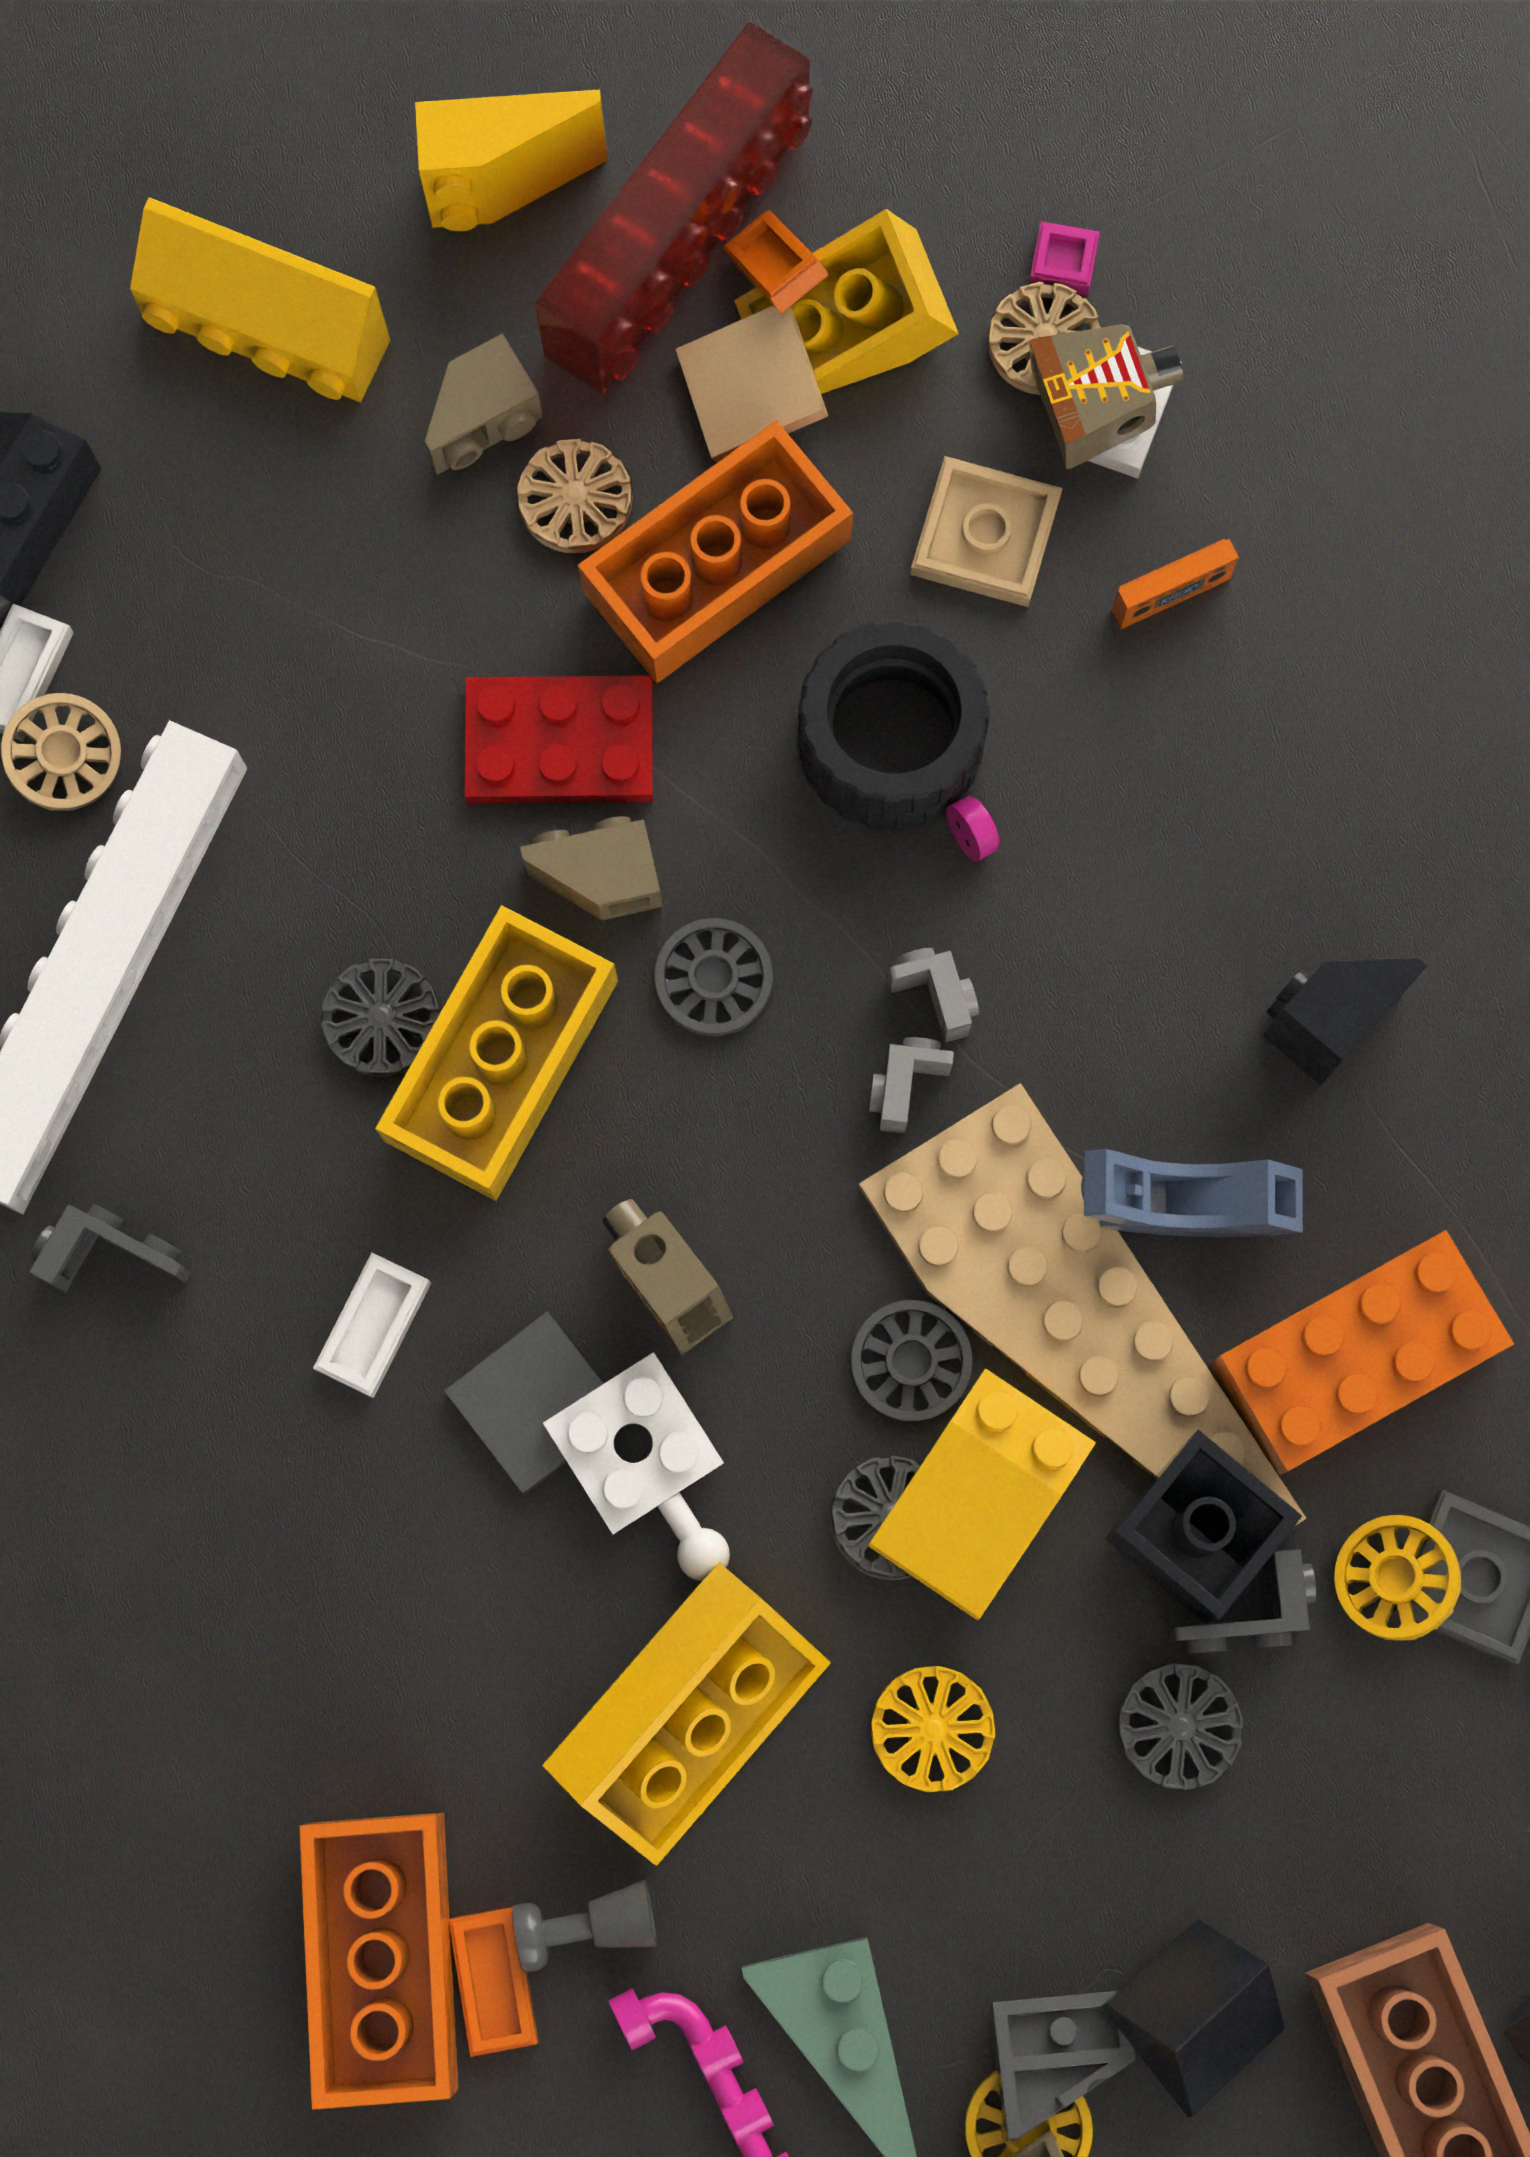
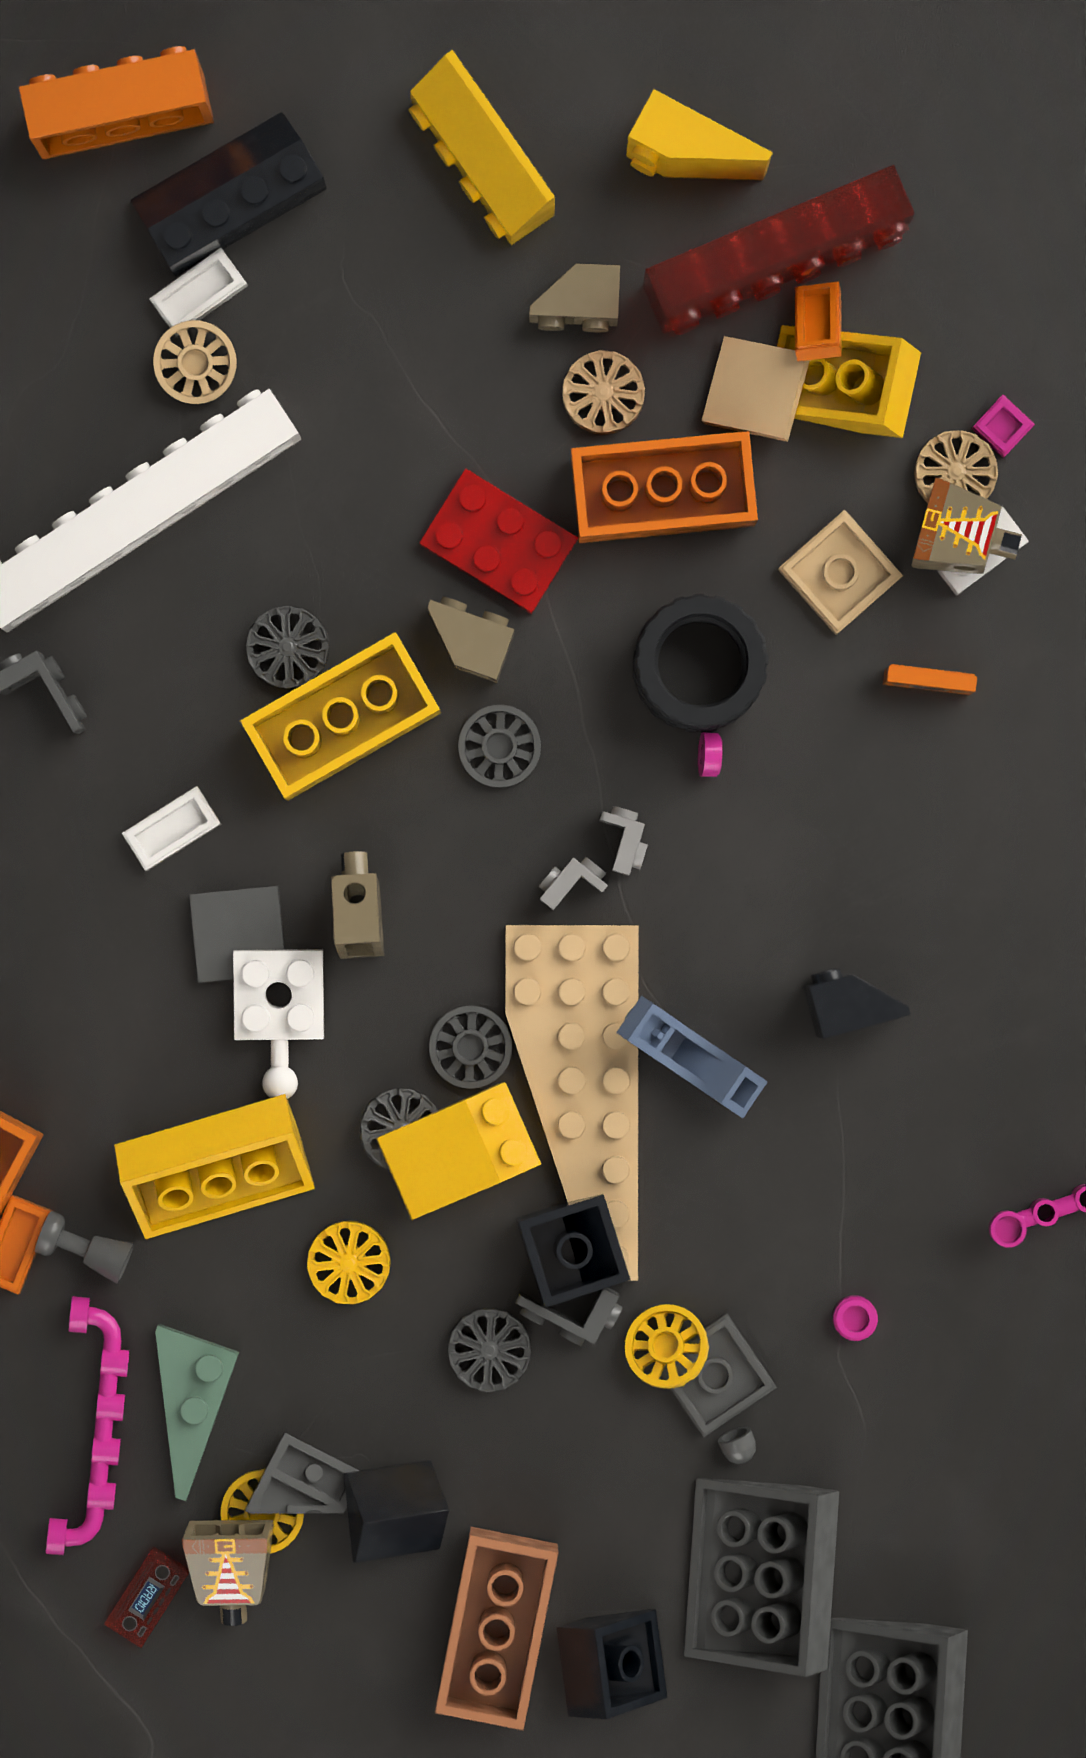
camera: 25 degrees right, 10 degrees up
orange brick [1210,1230,1514,1476] -> none

